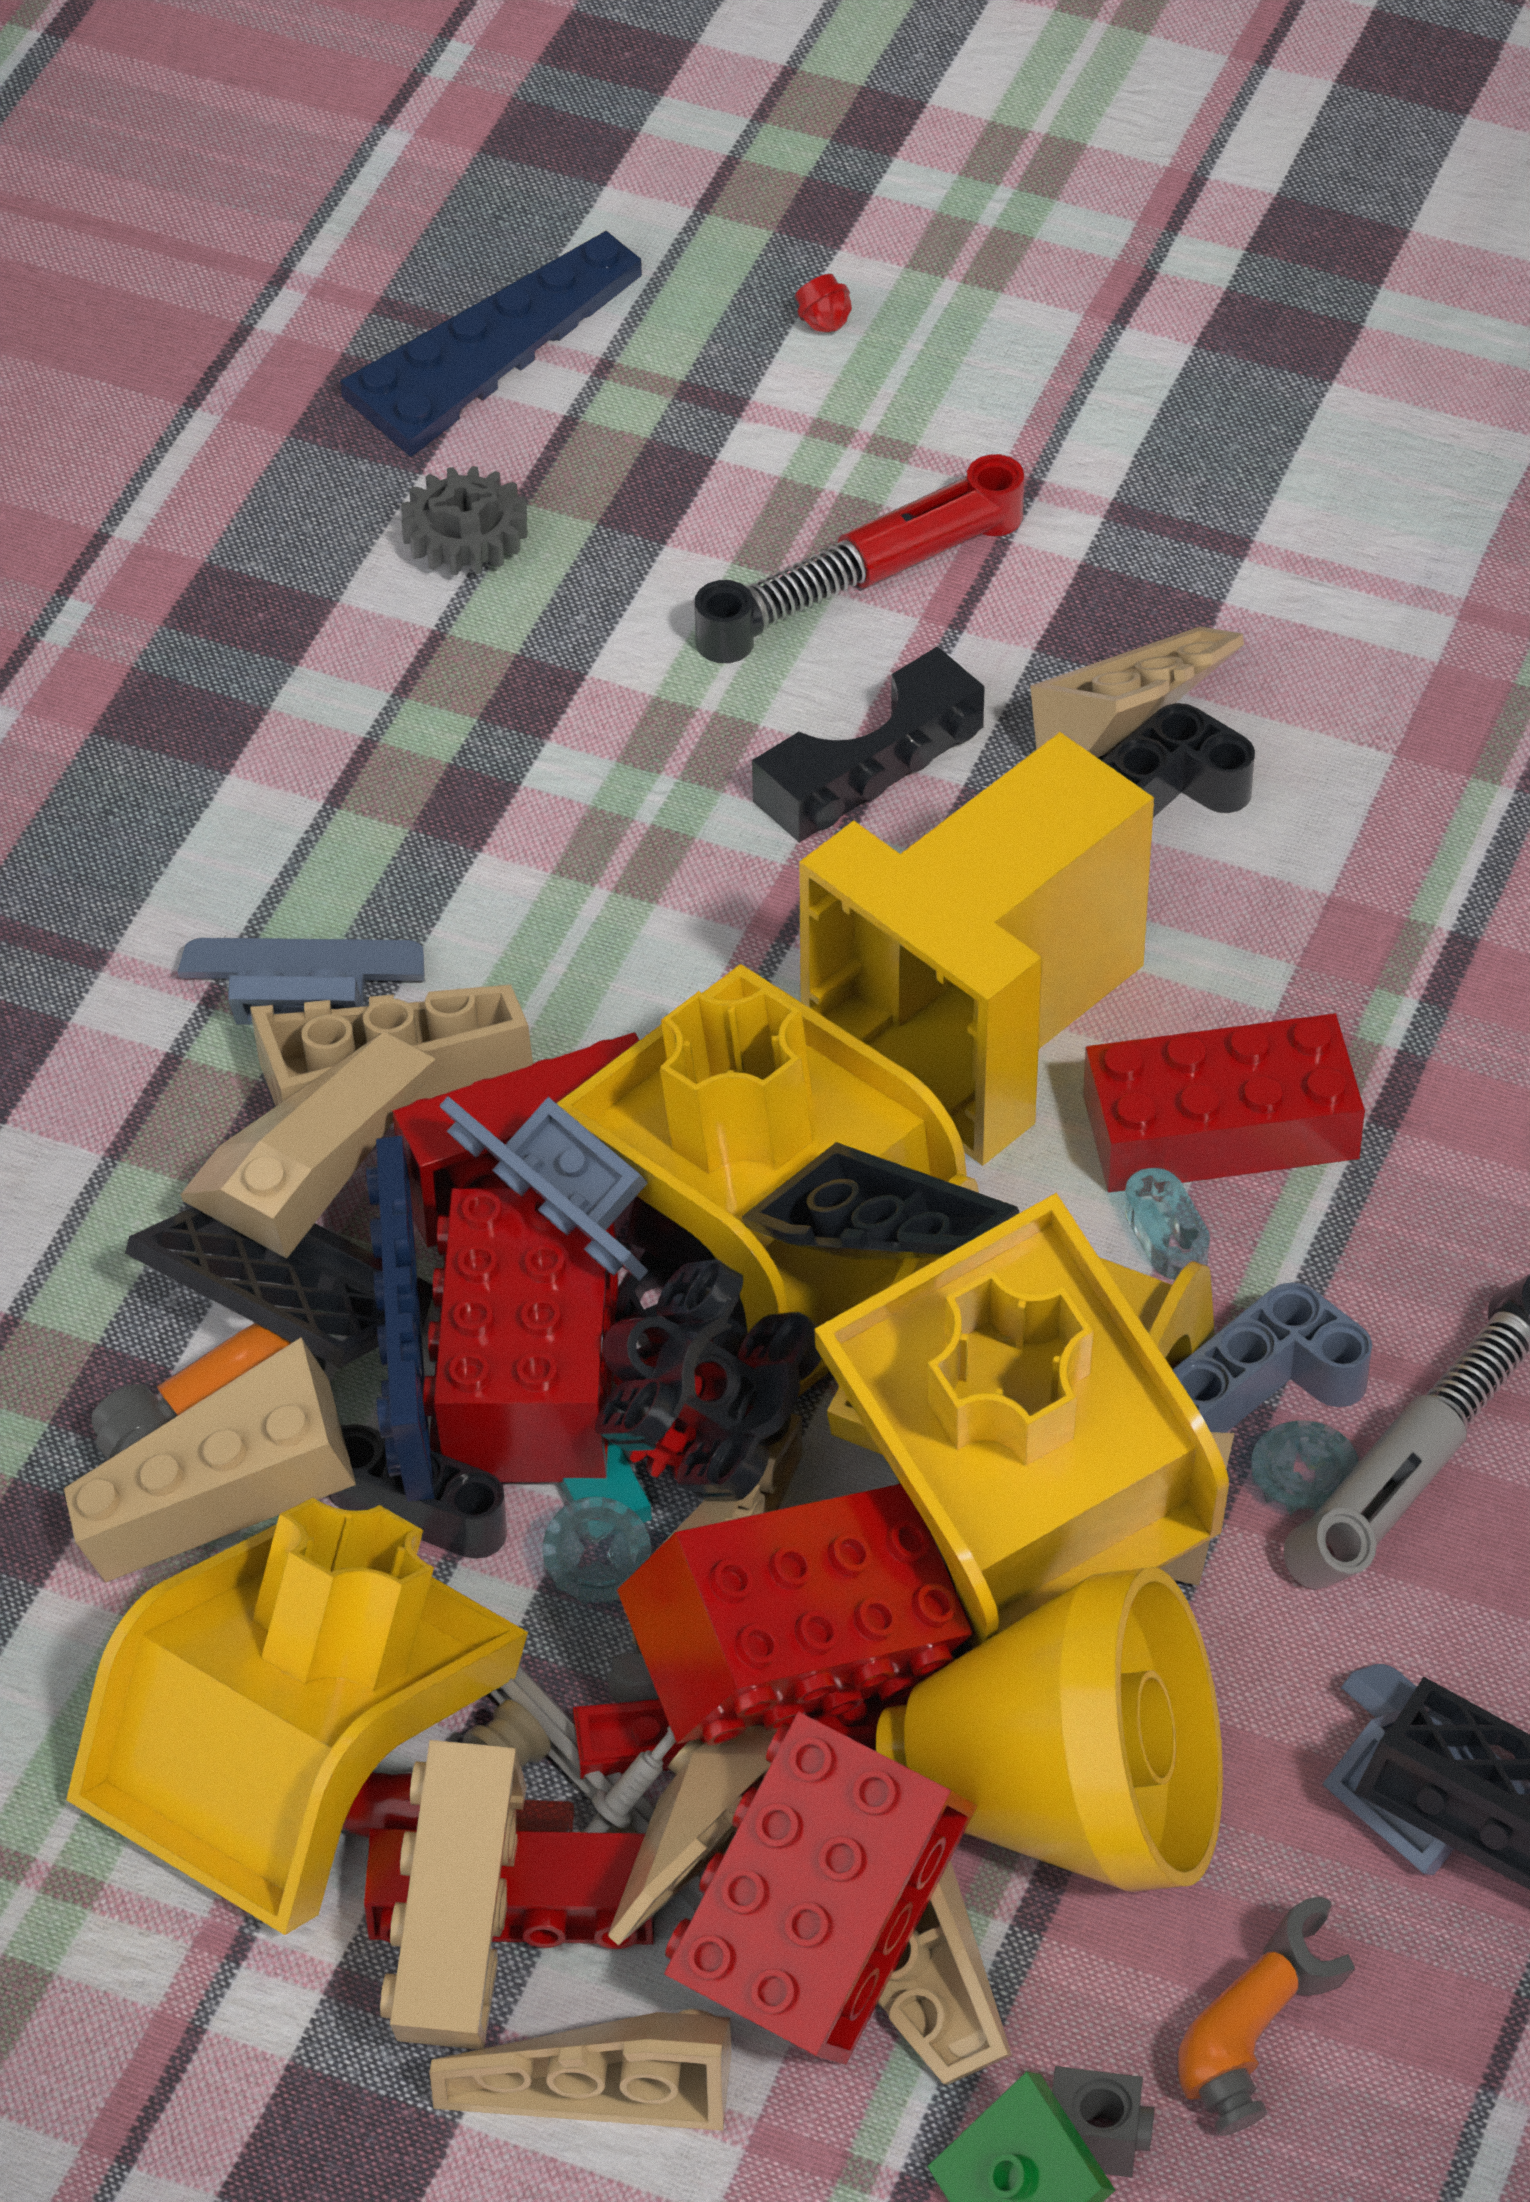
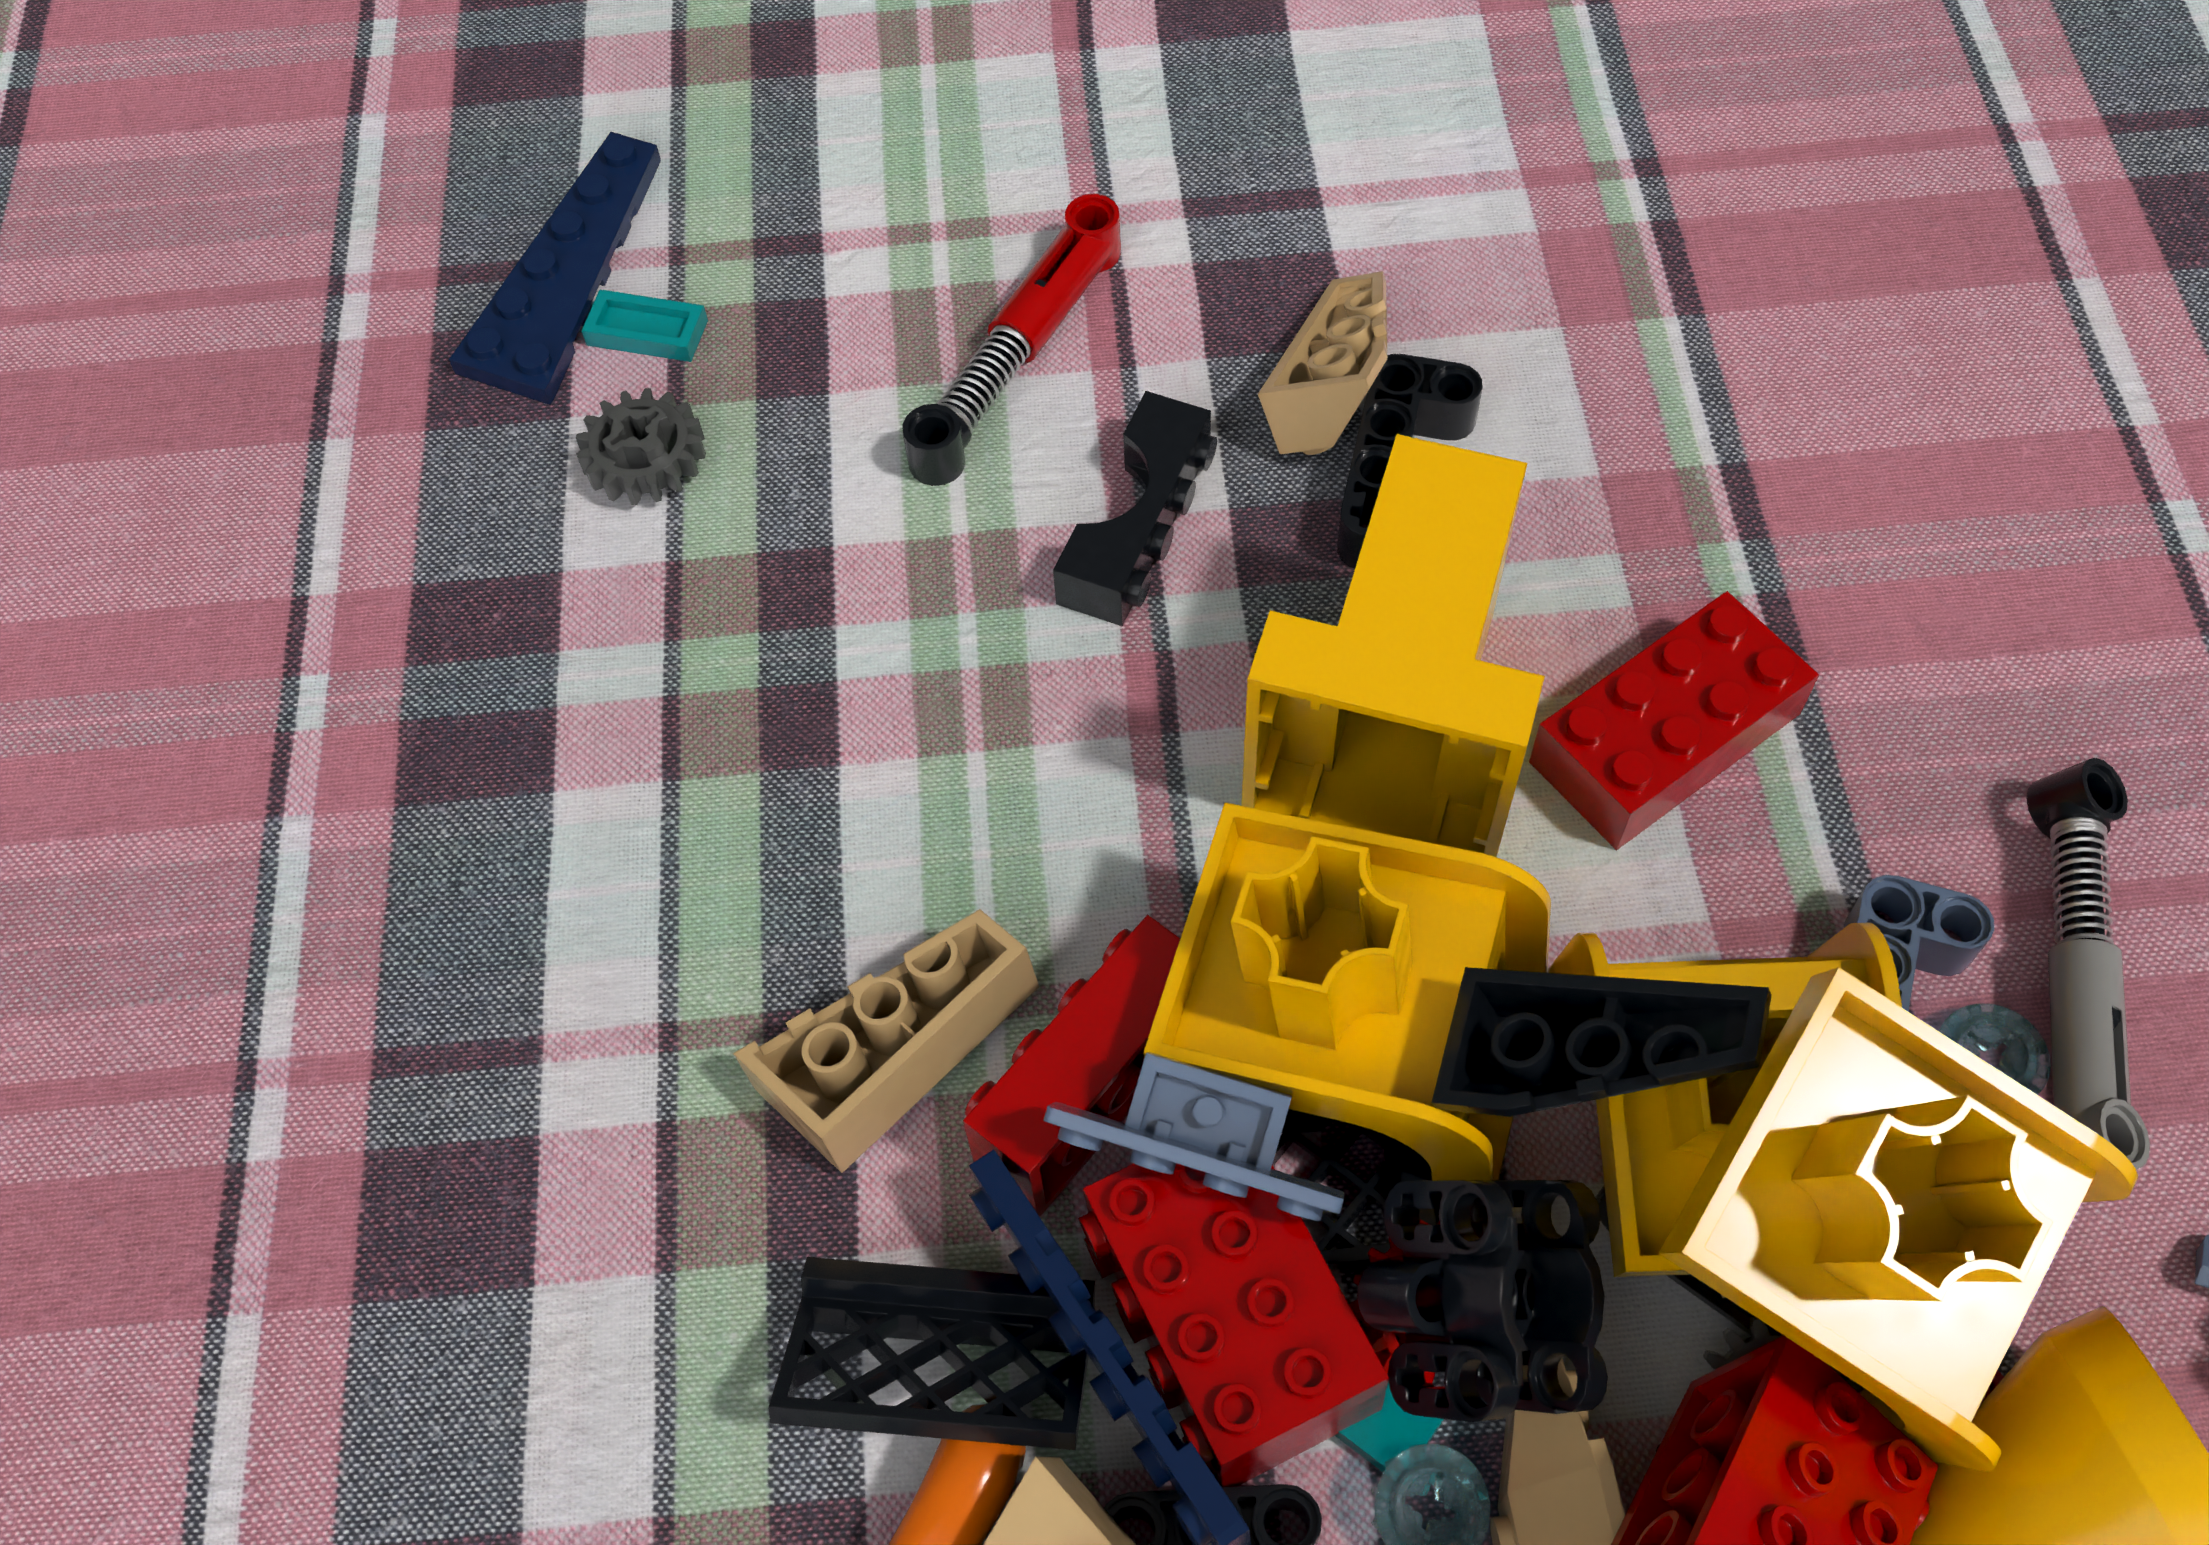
camera: 25 degrees left, 10 degrees up
sand blue plate [178,938,425,1025] -> none
tan wedge [180,1031,438,1258] -> none
red plate [795,274,852,332] -> none
clear light blue beam [1124,1168,1210,1280] -> none
none -> teal tile [582,289,708,362]

